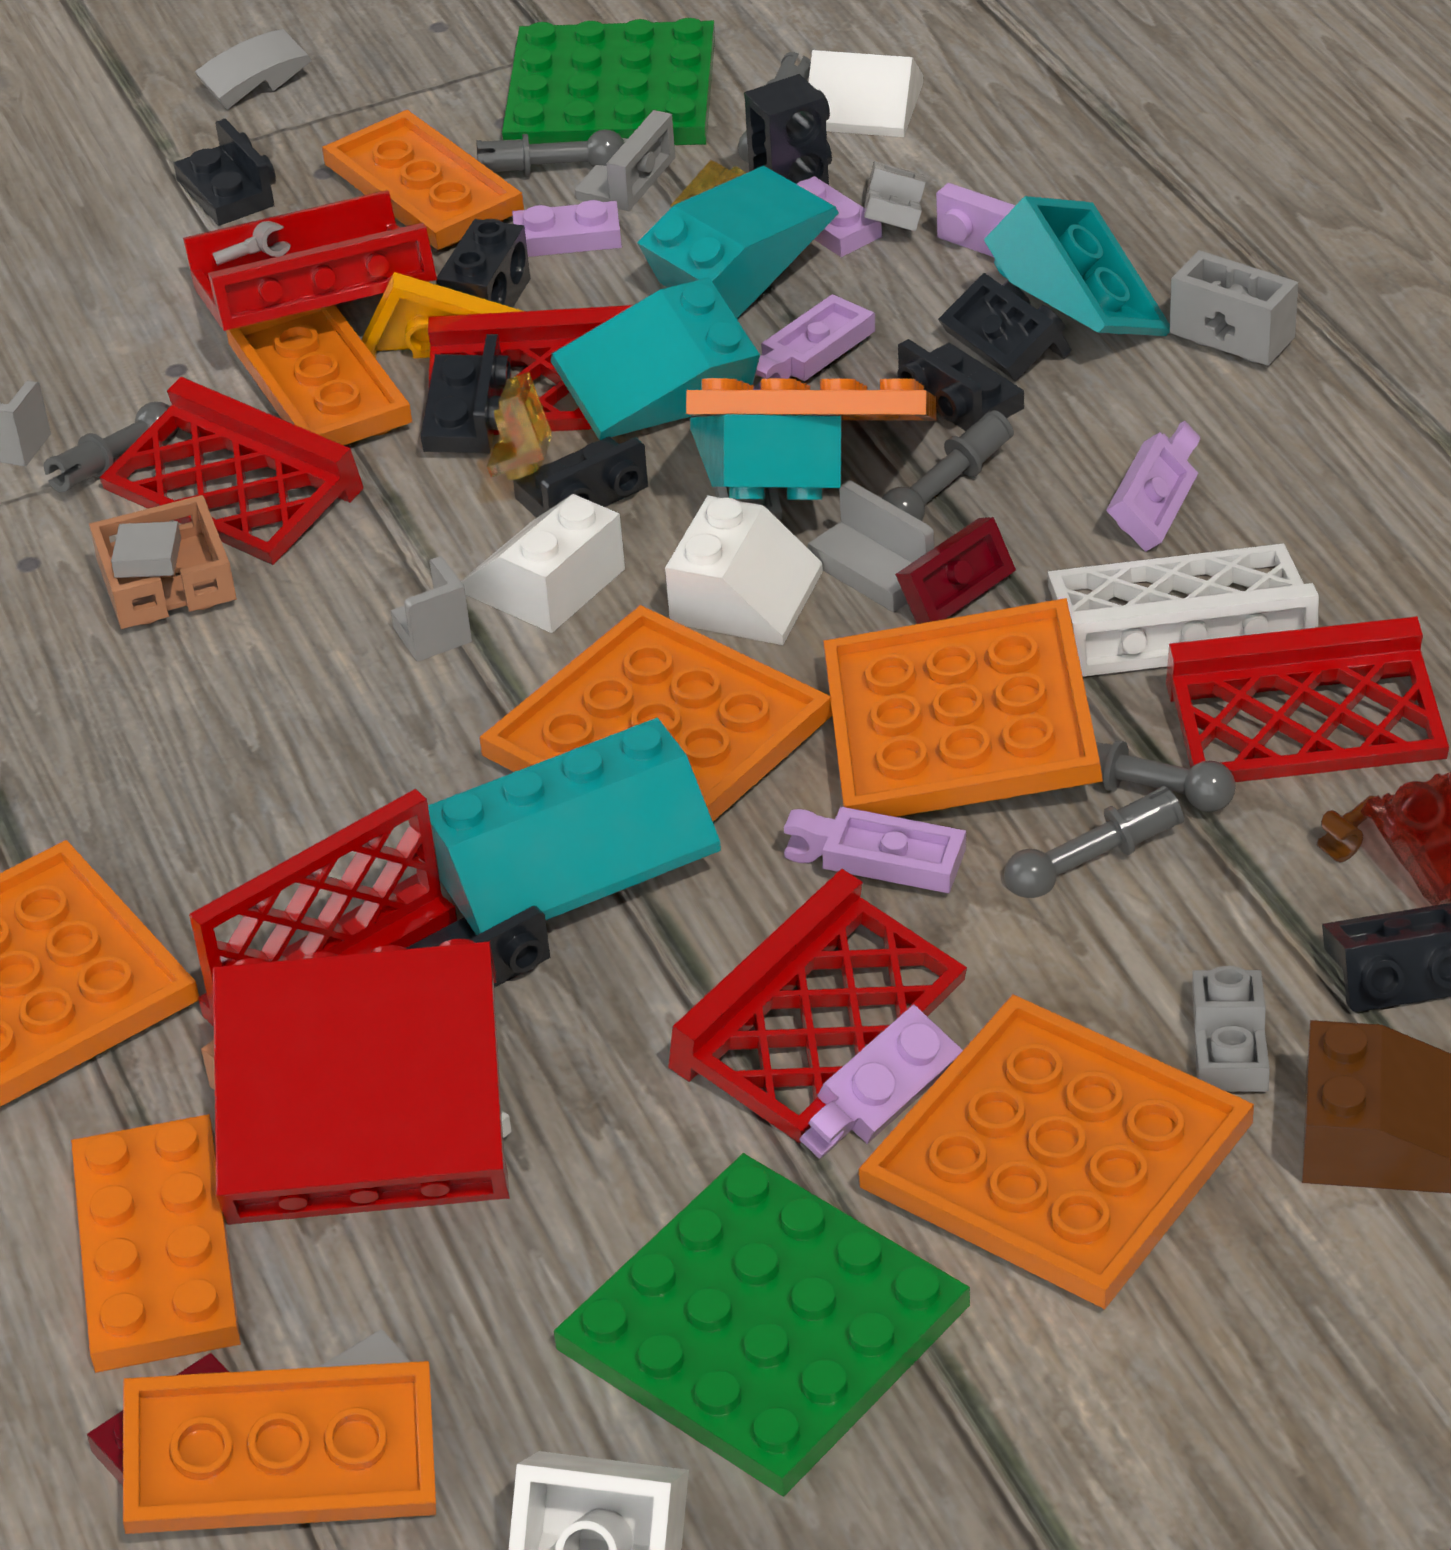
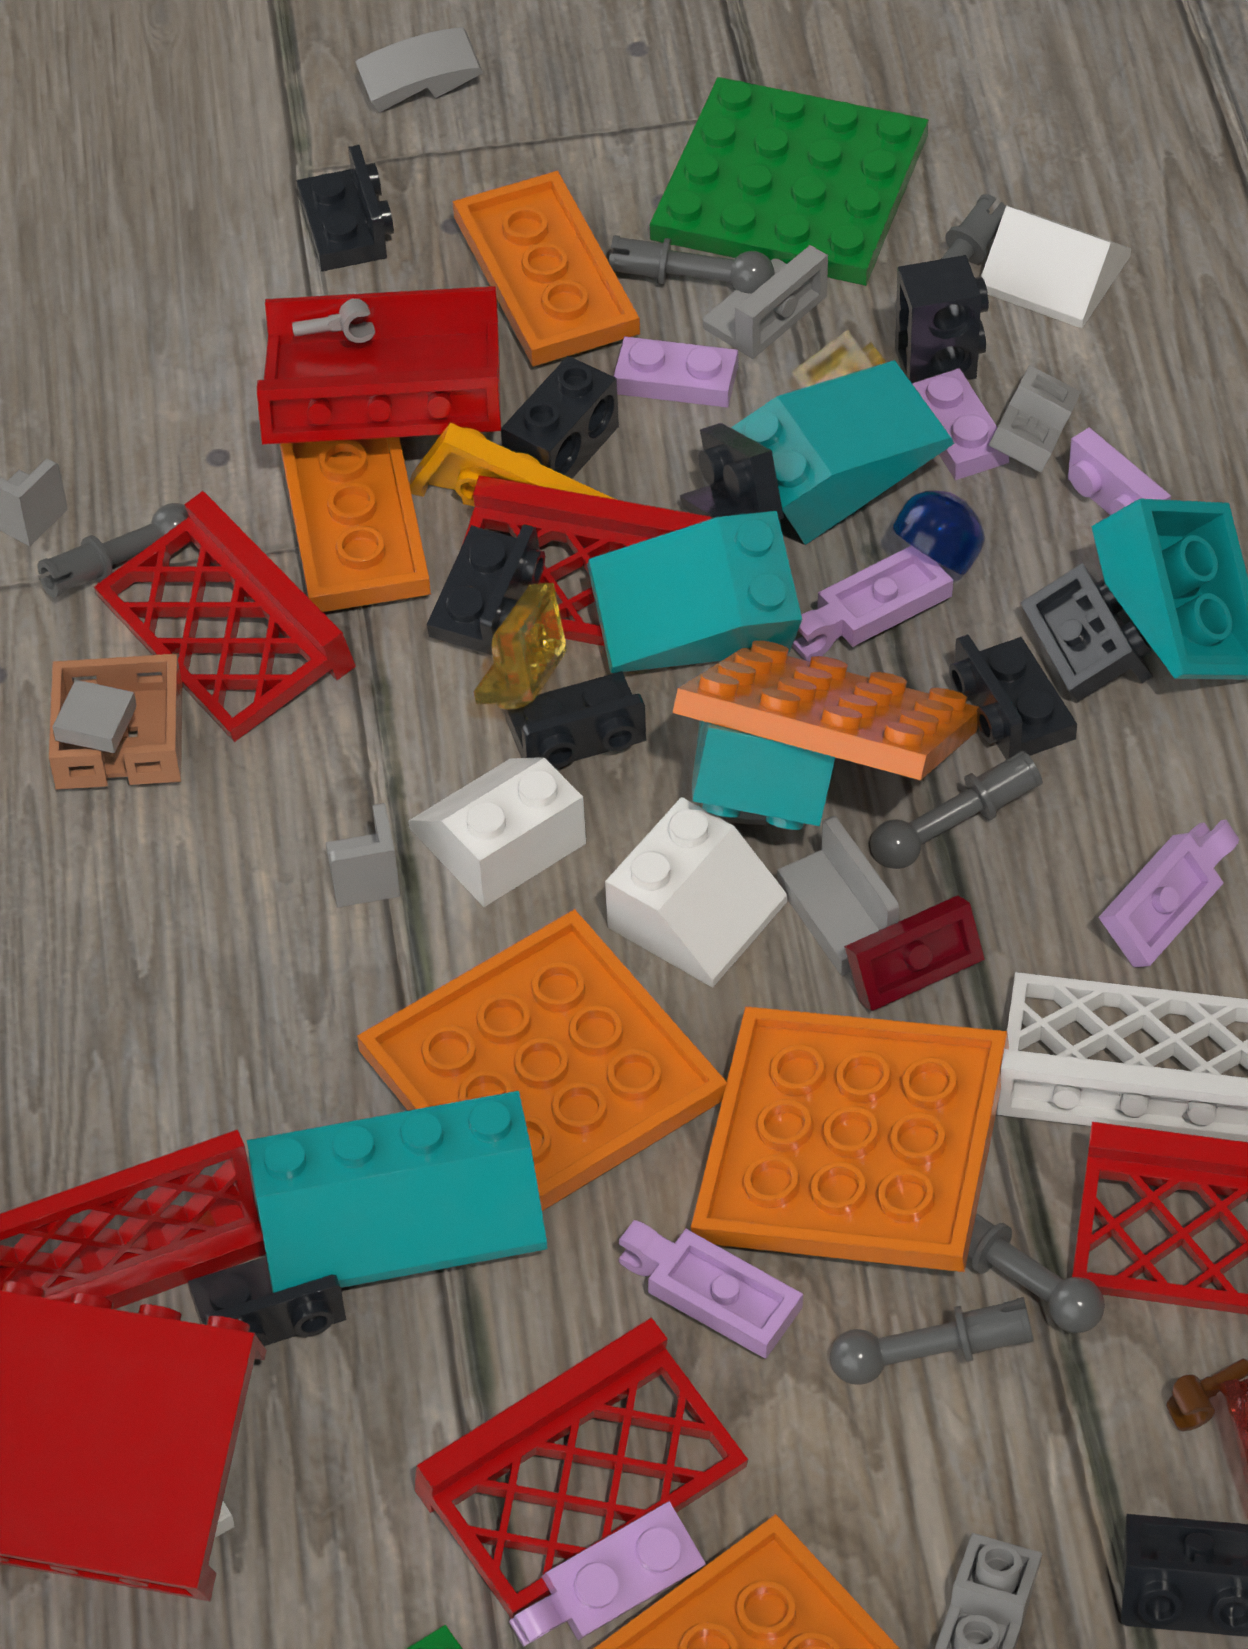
camera: 15 degrees right, 10 degrees up
none -> black bracket [680,423,784,520]
none -> clear blue hair [893,490,985,575]

